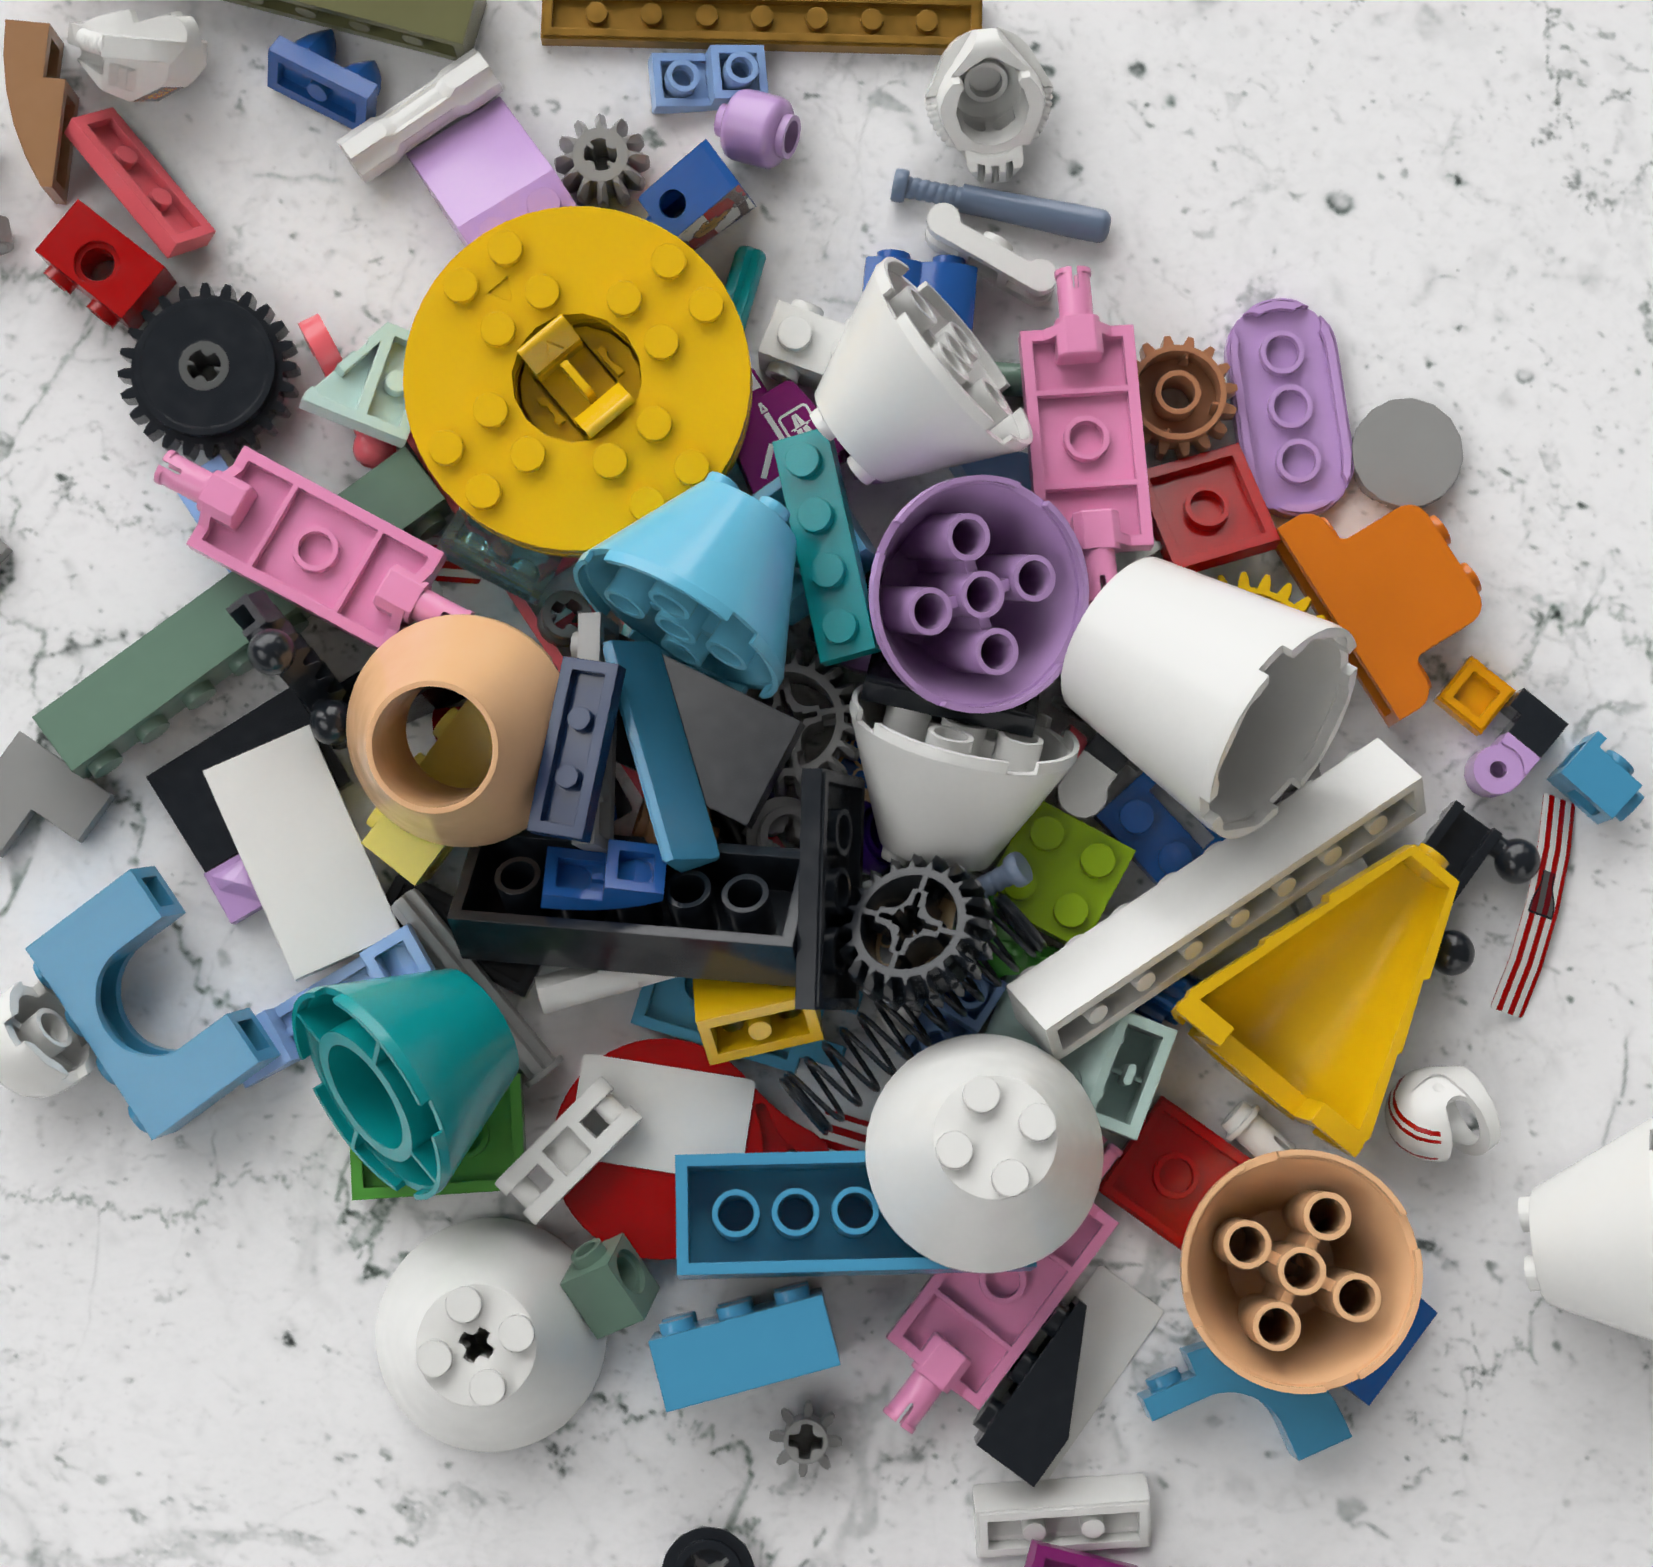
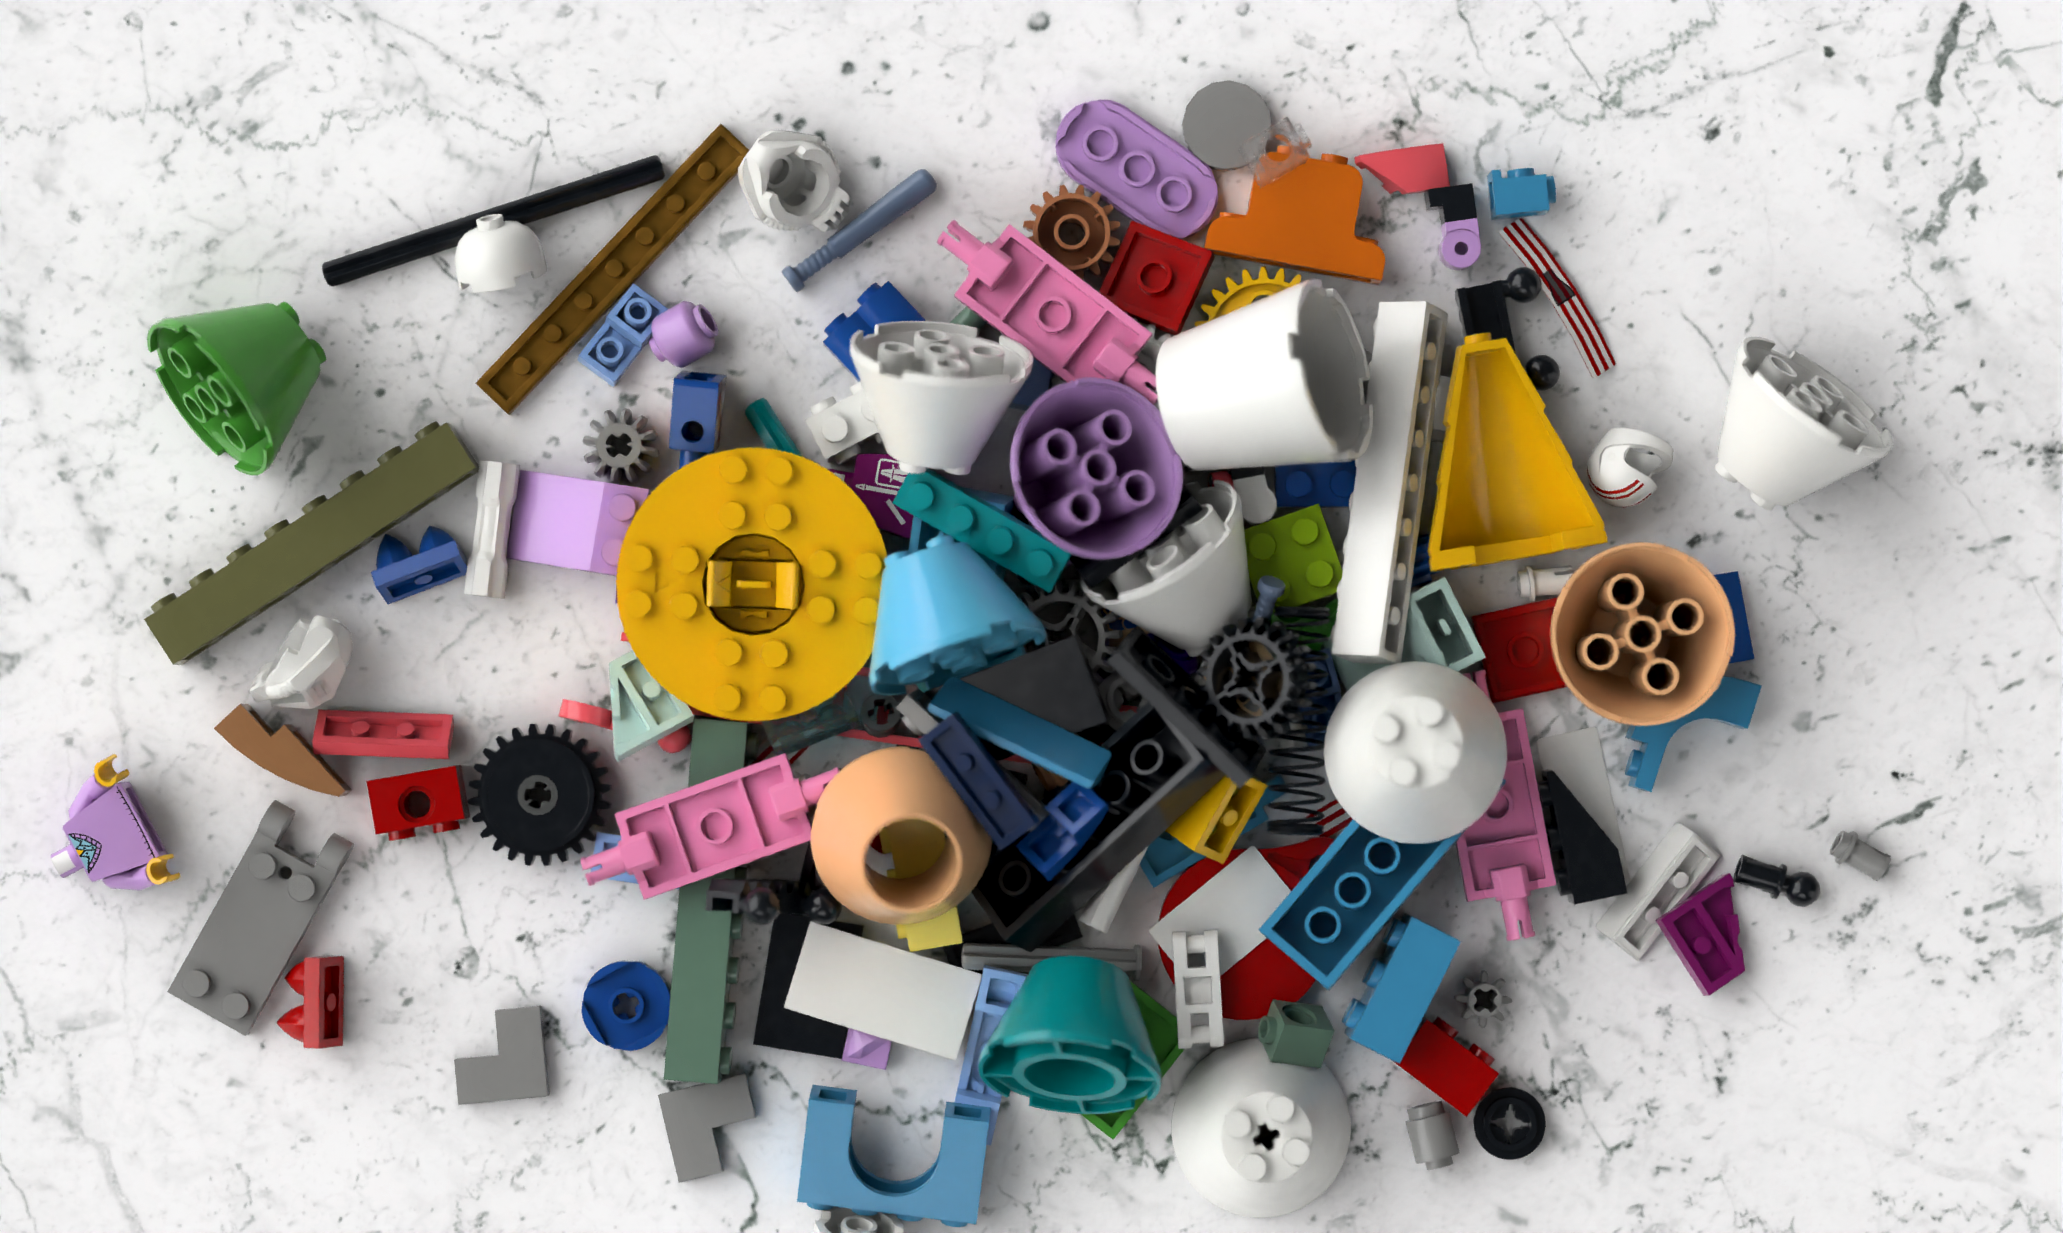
camera: 45 degrees left, 5 degrees up
white plate [925,203,1057,307] -> none
light orange tile [1433,655,1516,736] -> none
none -> blue plate [581,960,671,1051]
none -> clear brick [1238,117,1312,189]
none -> coral slope [1354,143,1450,195]
none -> red brick [1392,1016,1499,1117]
none -> light grey brick [1405,1101,1460,1170]

